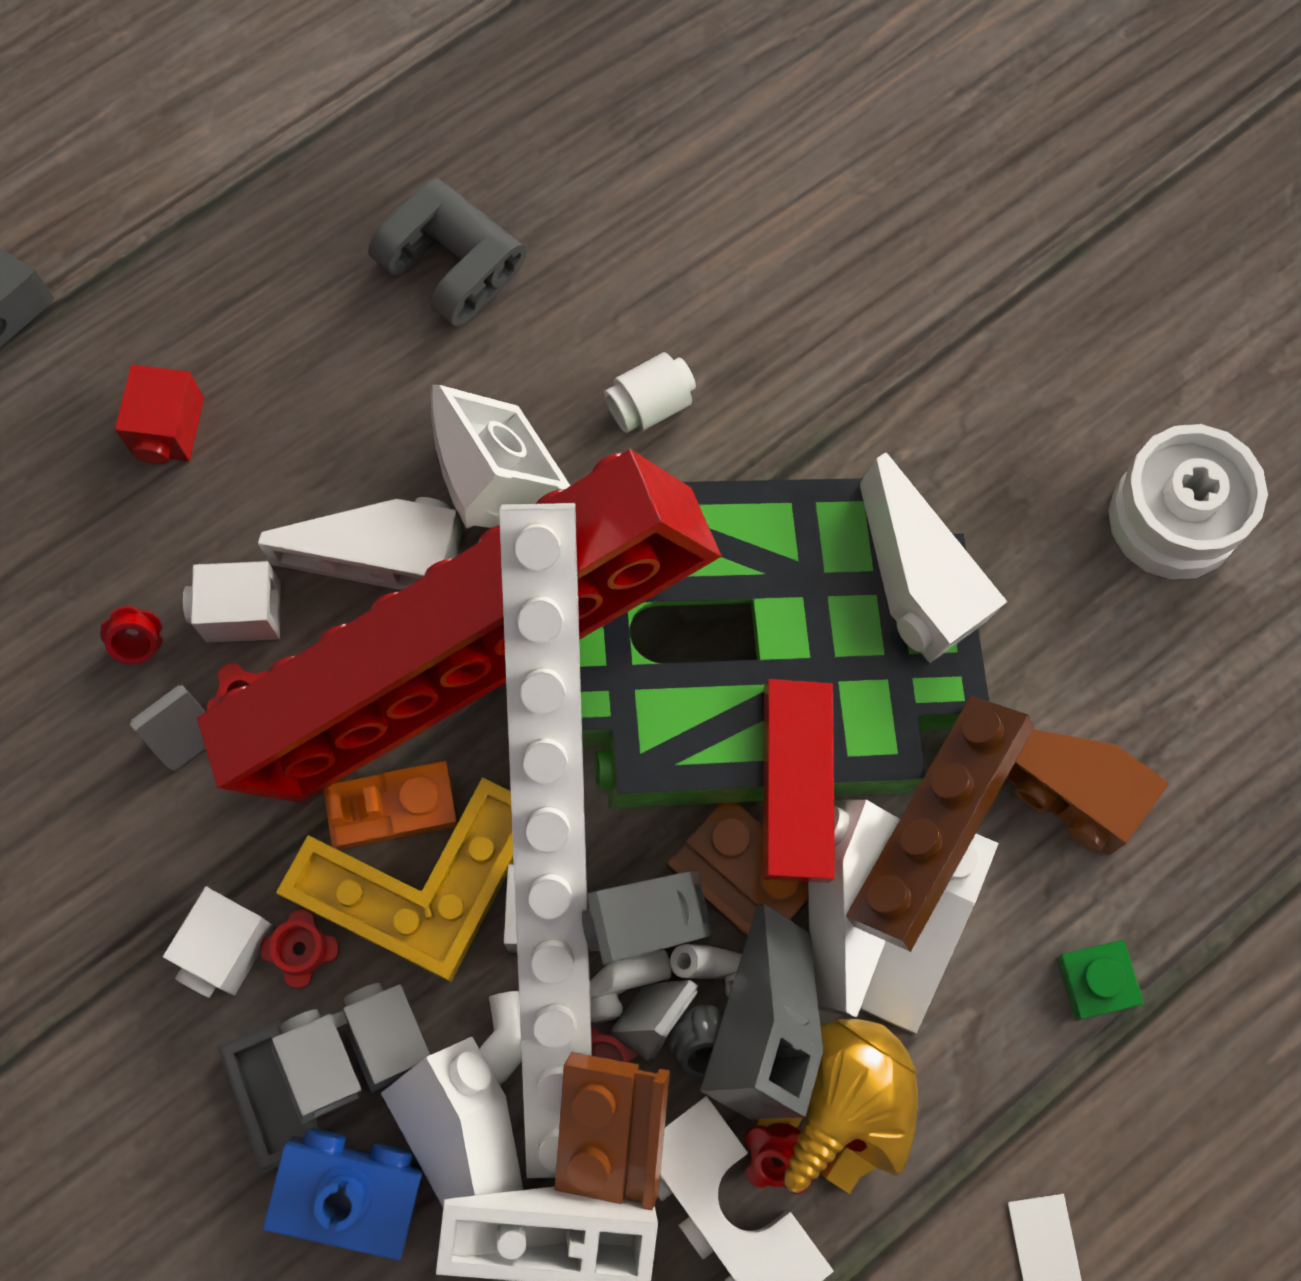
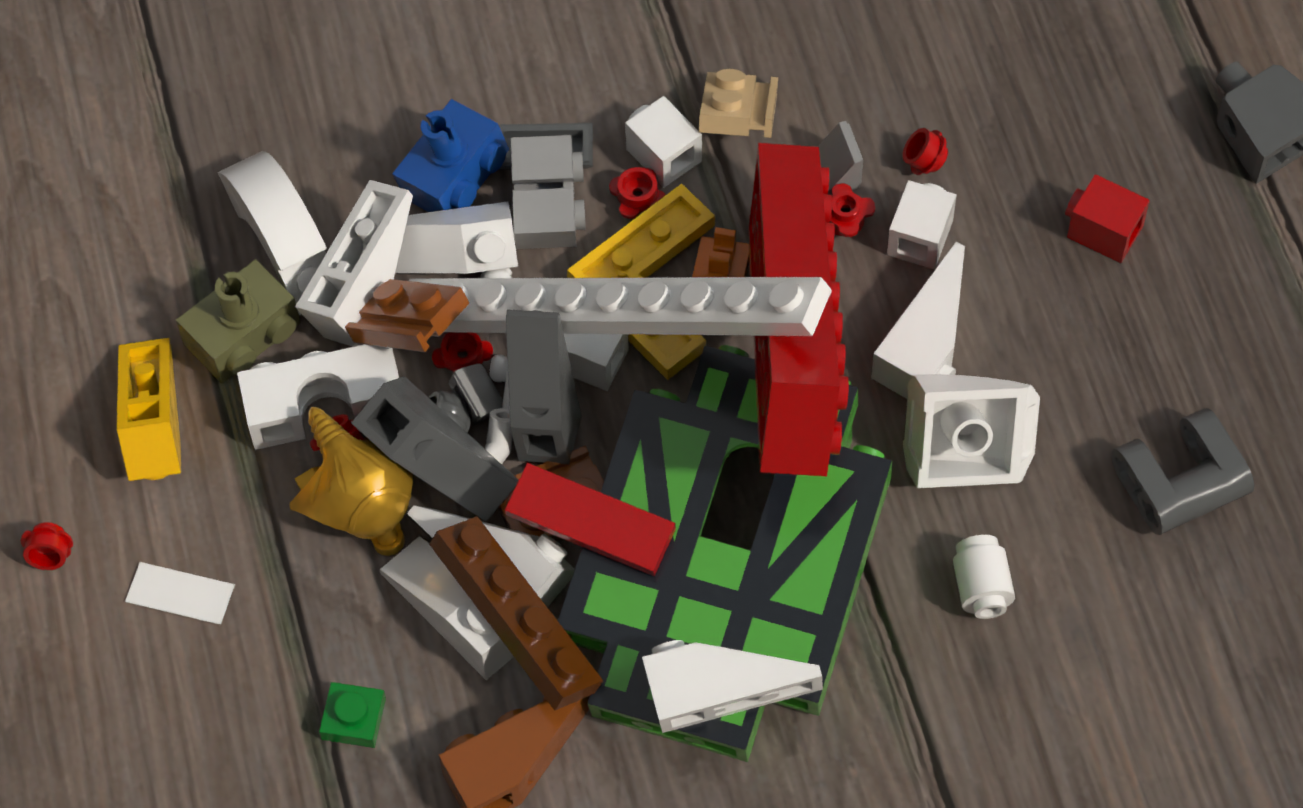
camera: 115 degrees right, 10 degrees down
none -> tan plate [699,69,778,138]

